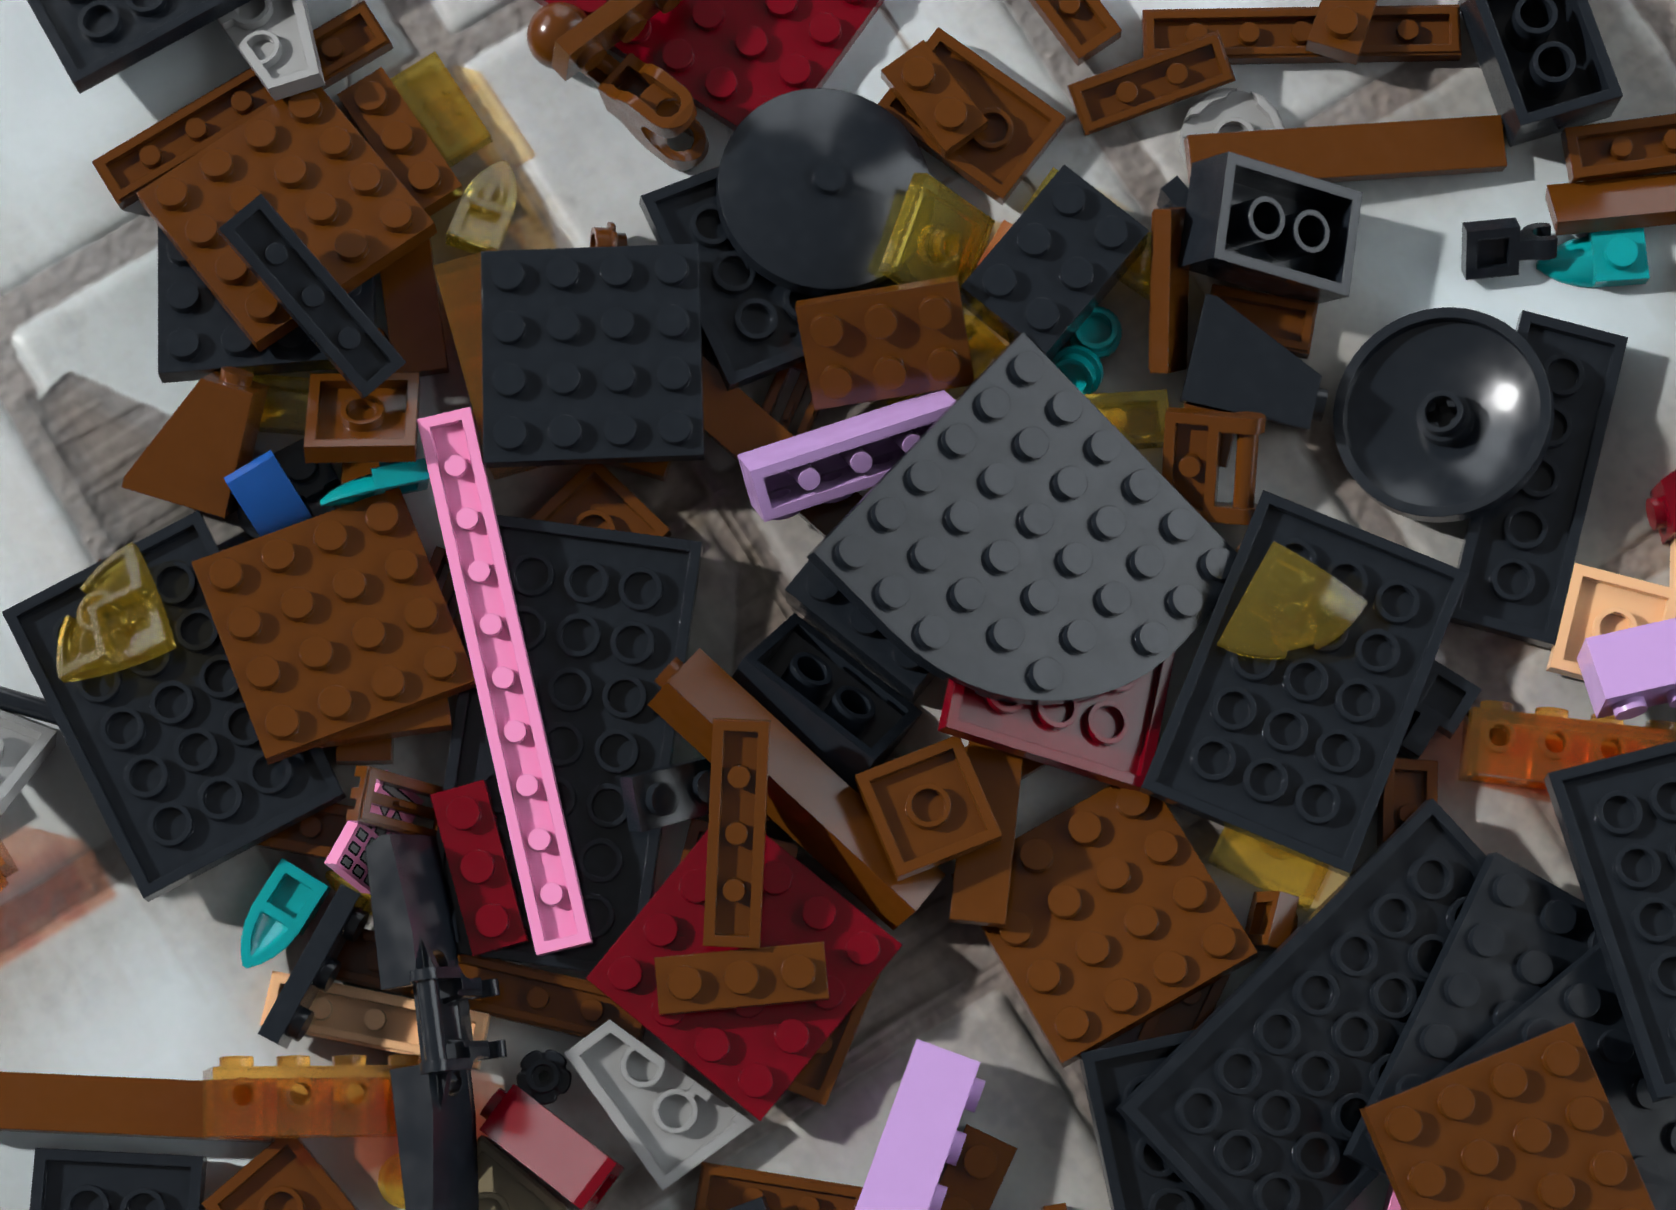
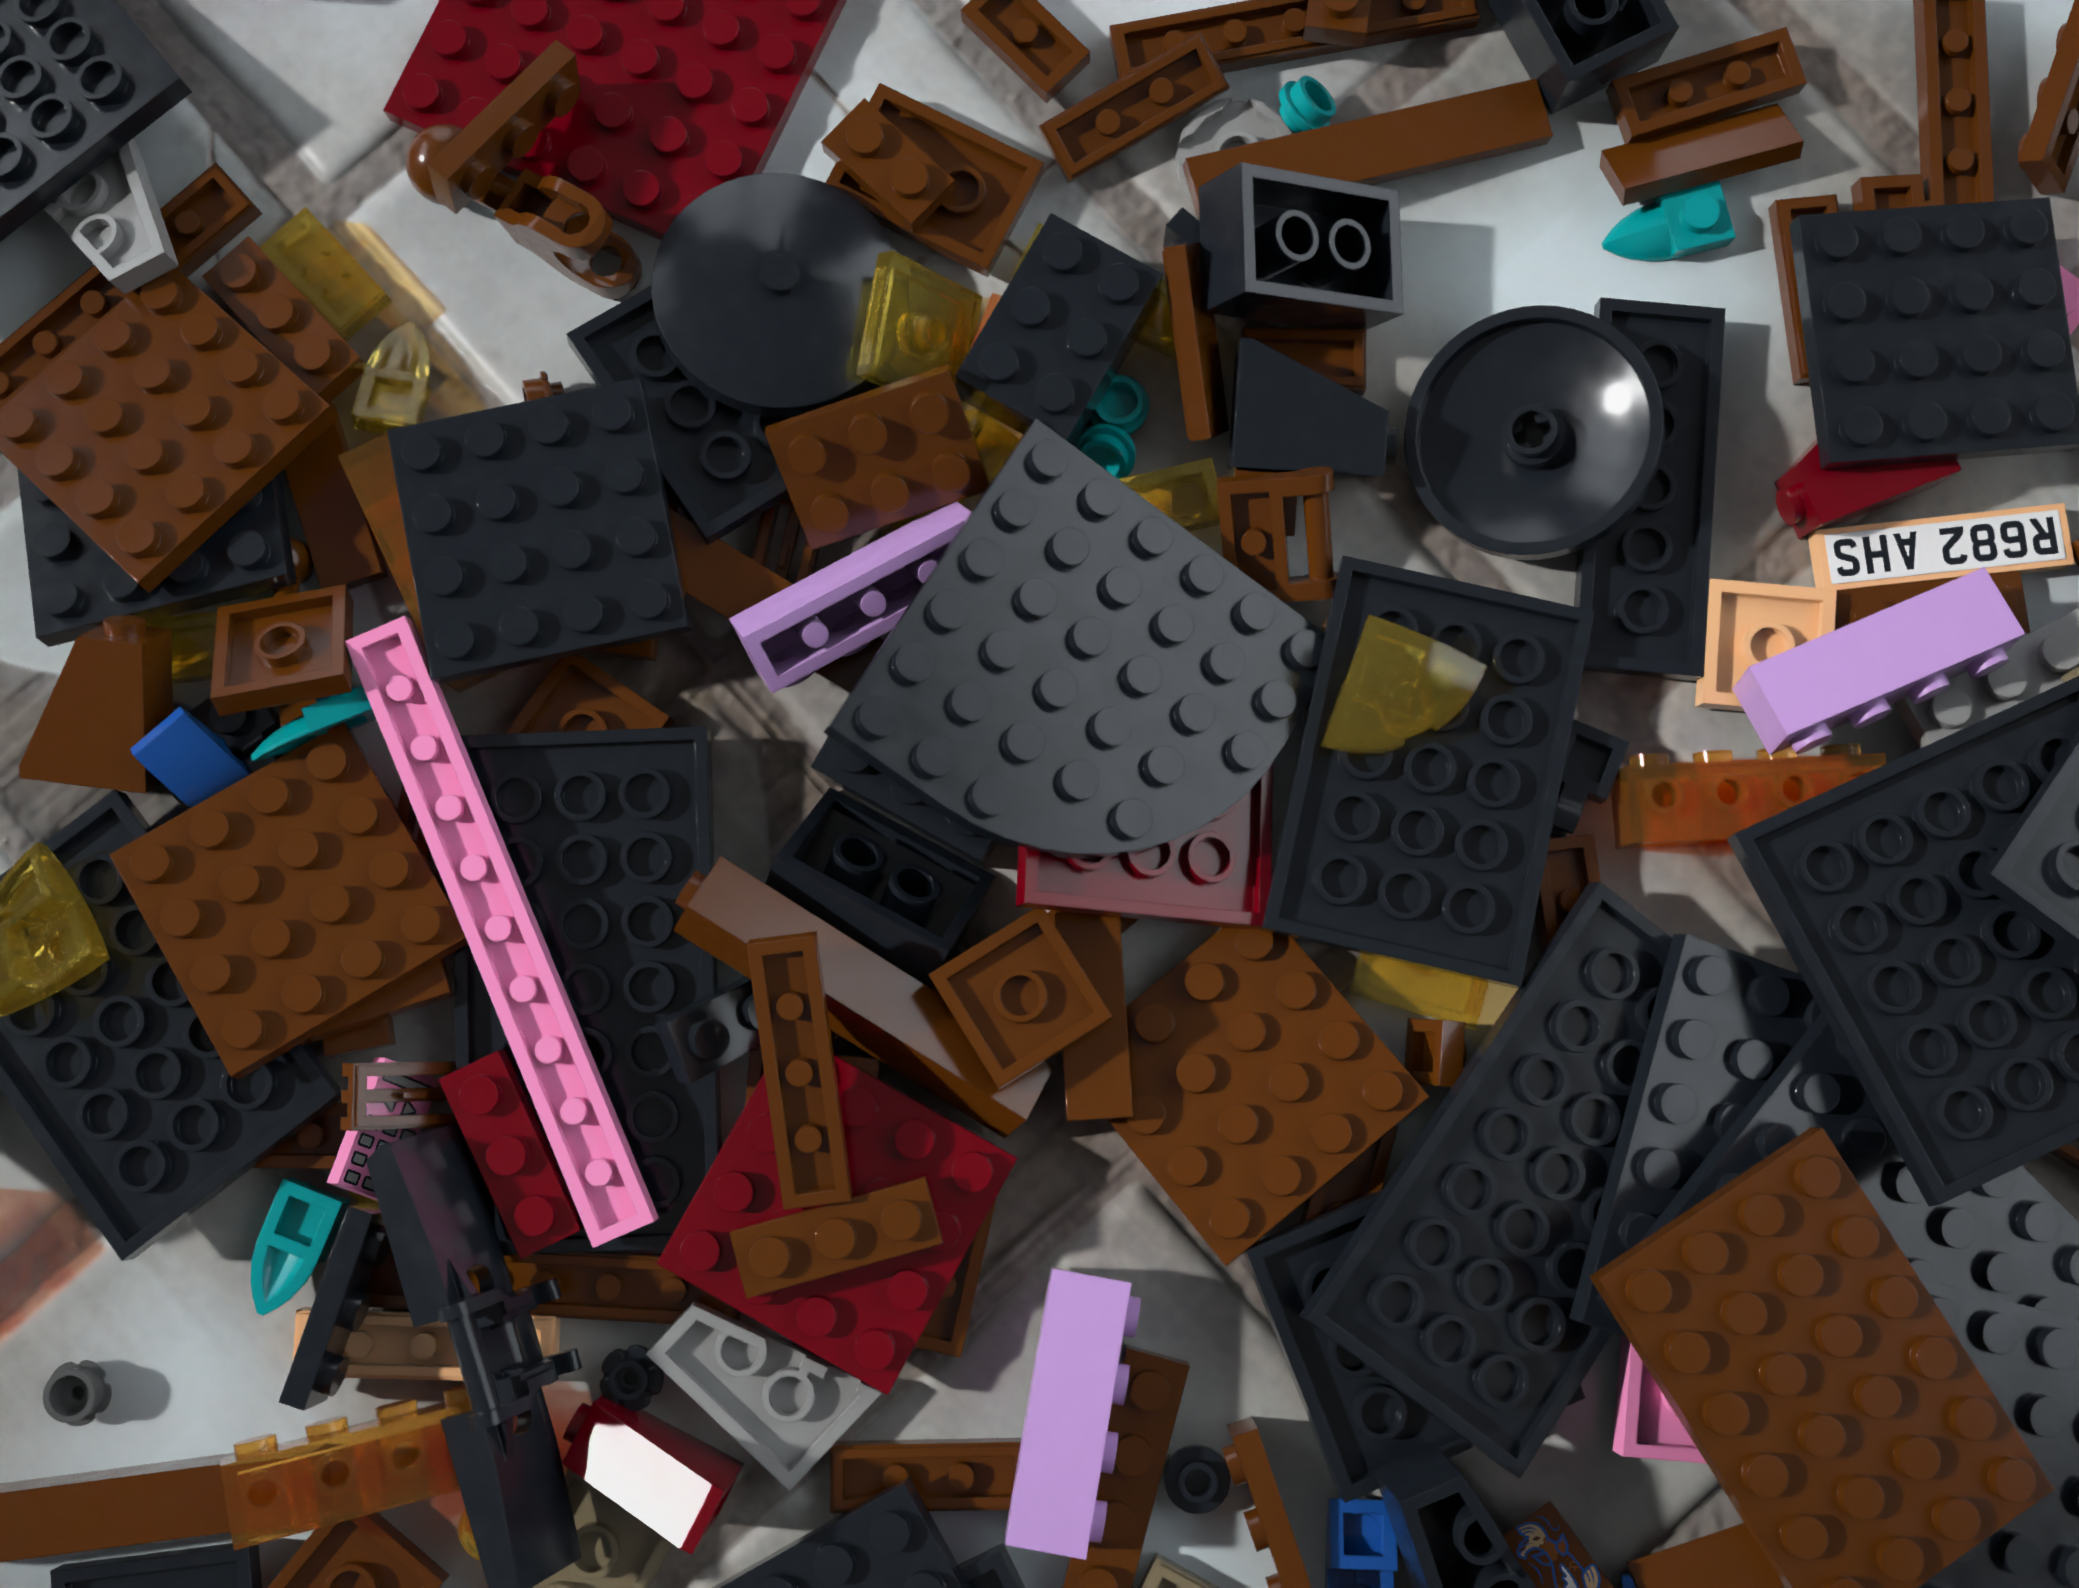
camera: 10 degrees left, 5 degrees up
black plate [217,194,406,399] -> none
black plate [1461,217,1558,280] -> none
none -> dark grey plate [43,1360,112,1426]
none -> teal plate [1279,76,1336,133]

